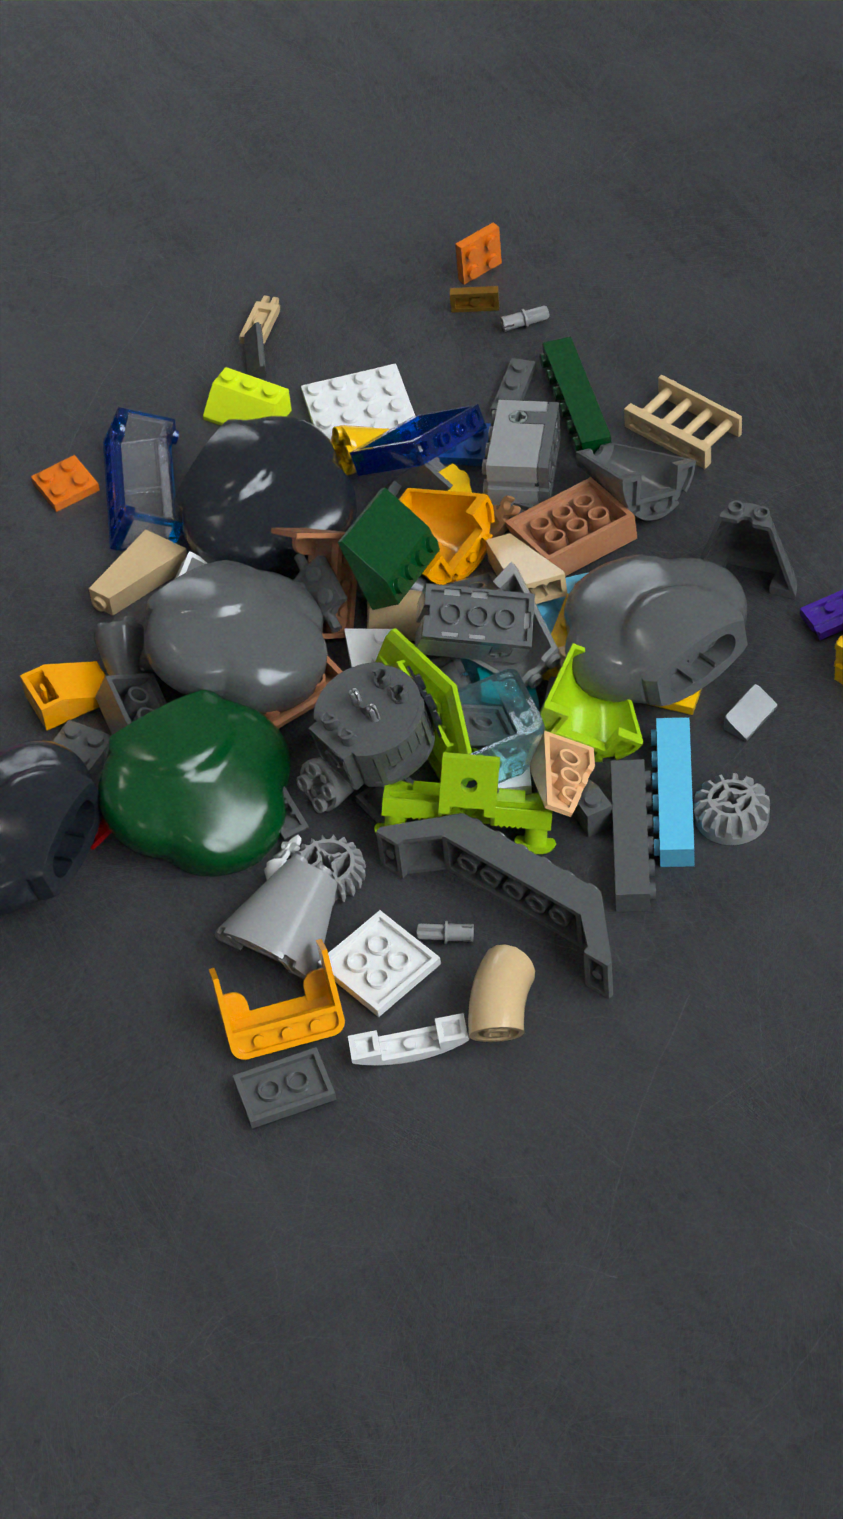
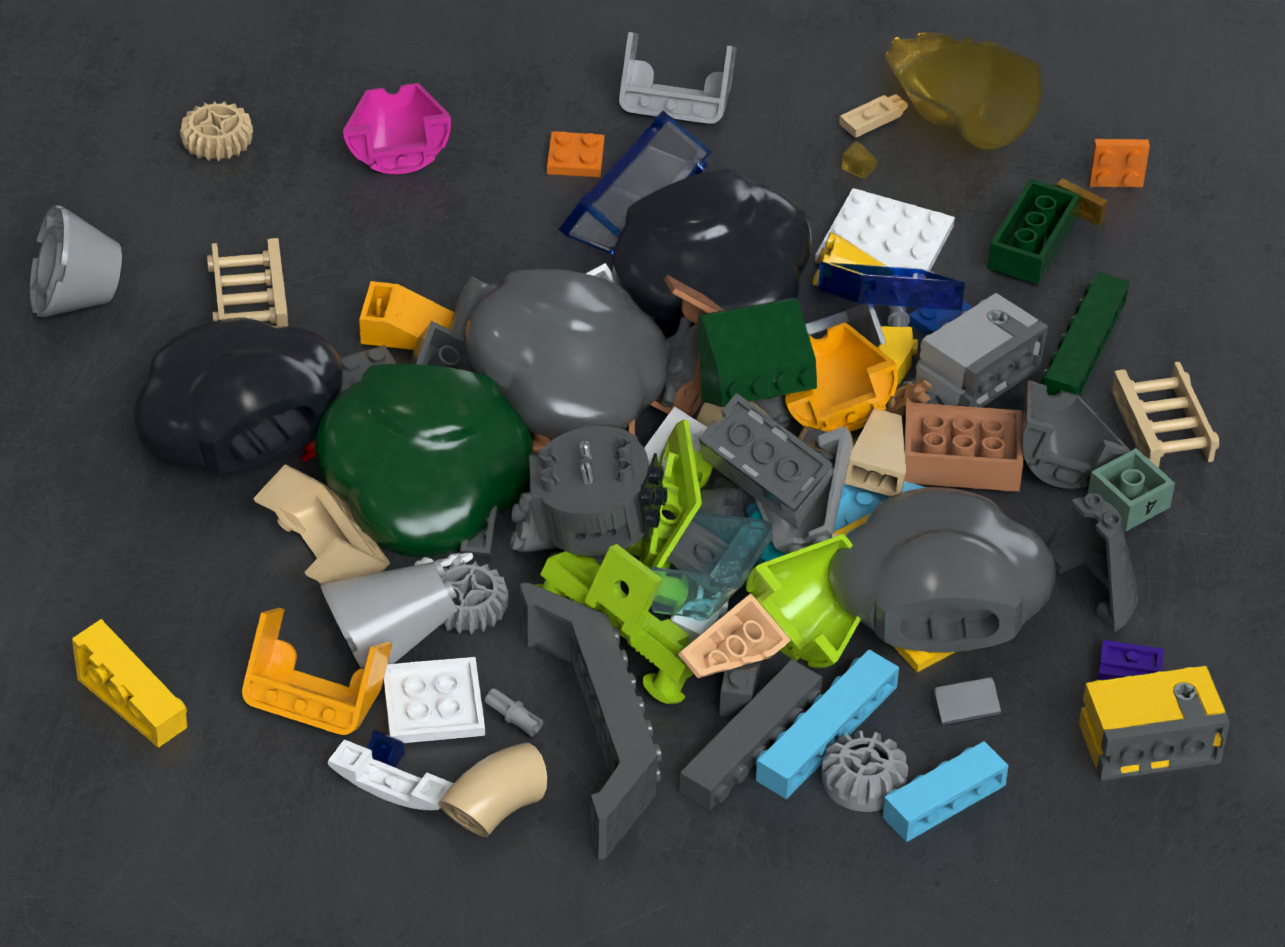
camera: 30 degrees right, 5 degrees down
tan slope [89,529,187,616] -> none
neon yellow slope [203,367,292,426] -> none
dark grey plate [233,1047,337,1129] -> none
dark grey slope [244,322,267,378] -> none
dark grey plate [491,358,536,416] -> none
light grey axle [500,306,549,332] -> none
none -> yellow wedge [72,619,187,748]
none -> tan windscreen [253,464,390,584]
none -> clear blue slope [367,730,405,768]
none -> light grey windscreen [619,32,737,124]
none -> clear yellow slope [842,141,879,179]
none -> medium azure brick [882,741,1009,842]
none -> clear yellow windscreen [885,32,1043,149]
none -> dark green brick [987,179,1081,285]
none -> sand green brick [1088,448,1175,531]

